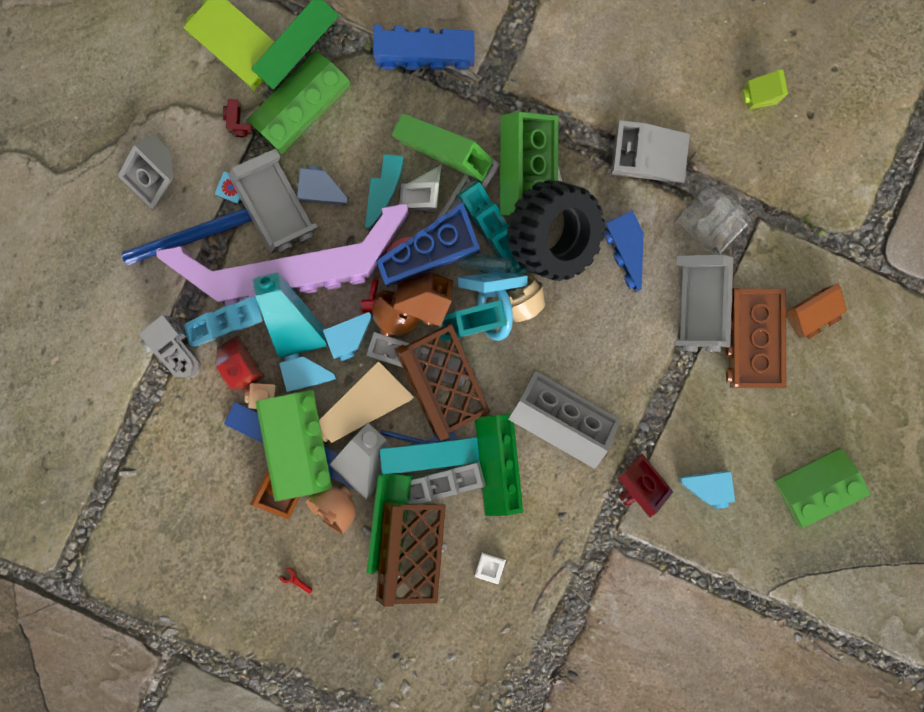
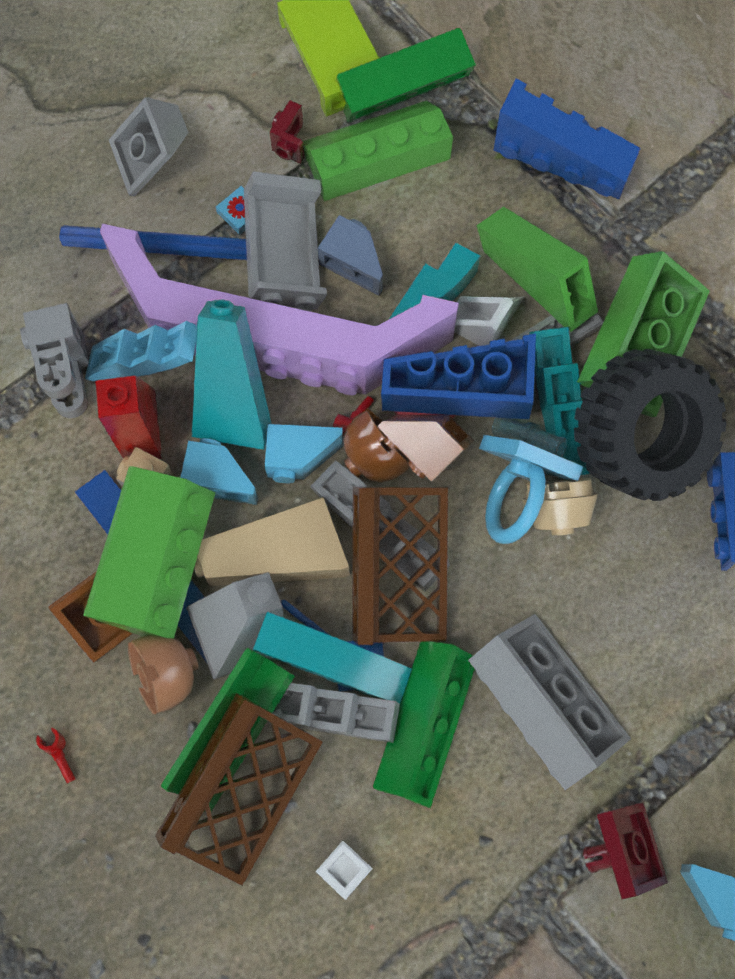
camera: 30 degrees right, 15 degrees down
teal slope [439,300,508,341] -> none

